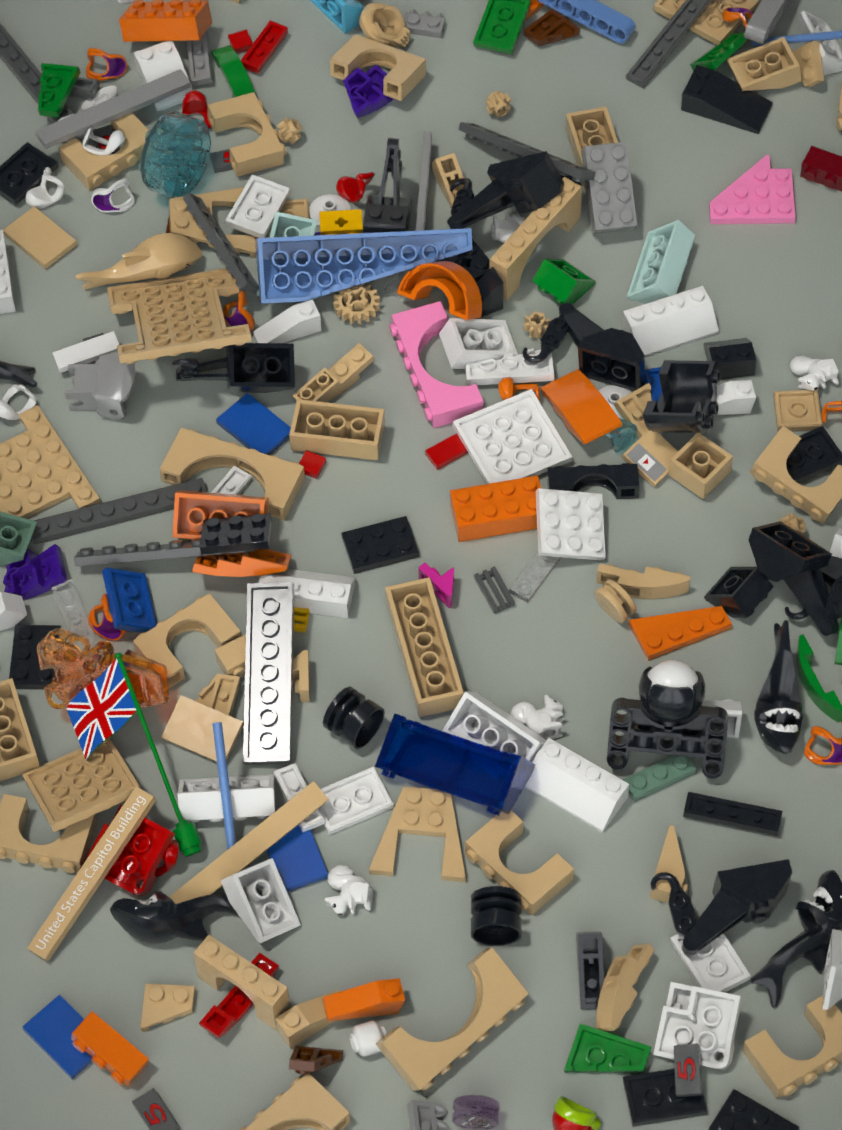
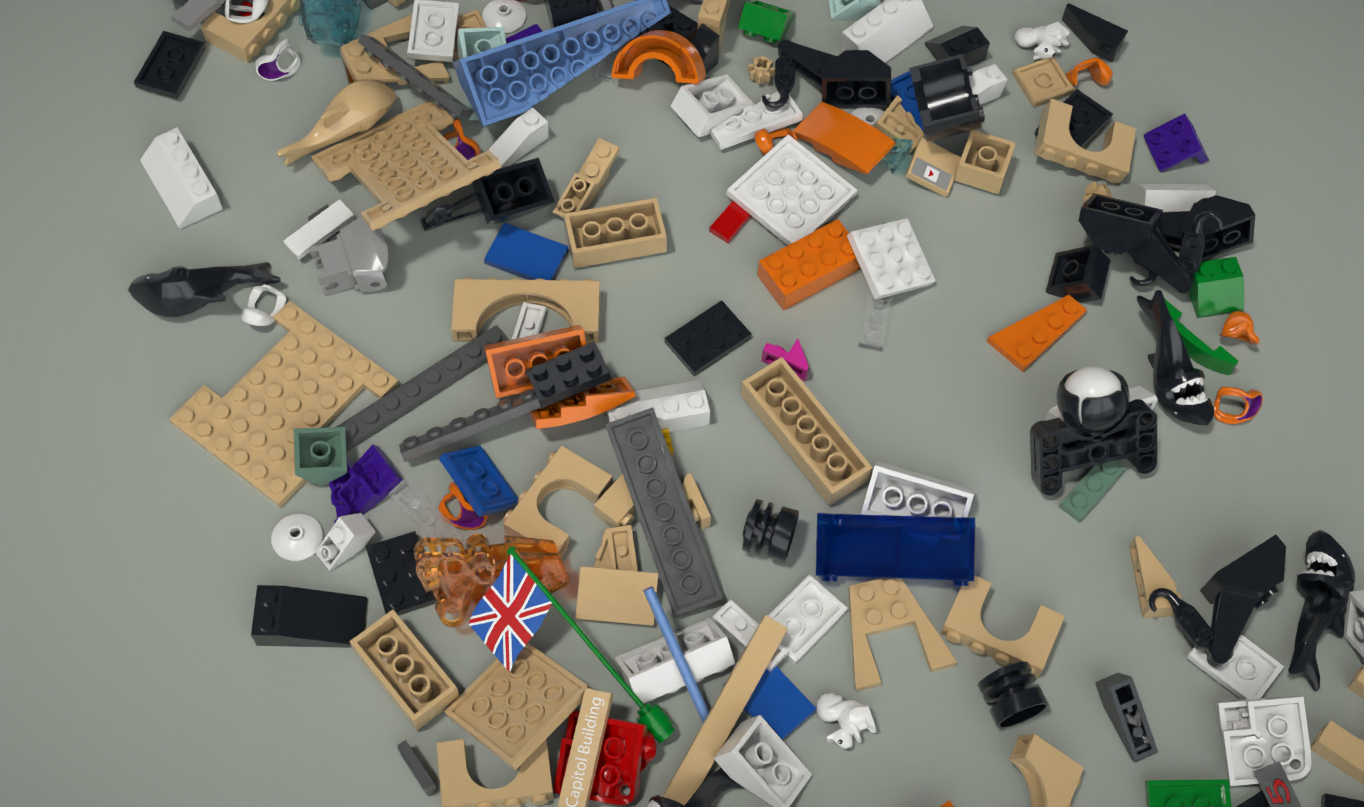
camera: 25 degrees left, 5 degrees up
tan tile [3,206,77,269] -> none
white piece [25,167,64,209] -> none
red tile [299,451,326,479] -> none
yellow brick [319,209,363,235] -> none
tan gear [333,283,380,325] -> none
bright pink arch [389,301,484,428] -> none
dark grey tile [474,566,515,614] -> none
white animal [511,695,563,740] -> none
white slope [522,738,629,833] -> none
black arch [547,463,640,500] -> none
tan head [594,579,636,623] -> none
tan slope [596,563,691,599] -> none
tan slope [596,943,655,1031] -> none
black plate [683,792,782,836] -> none

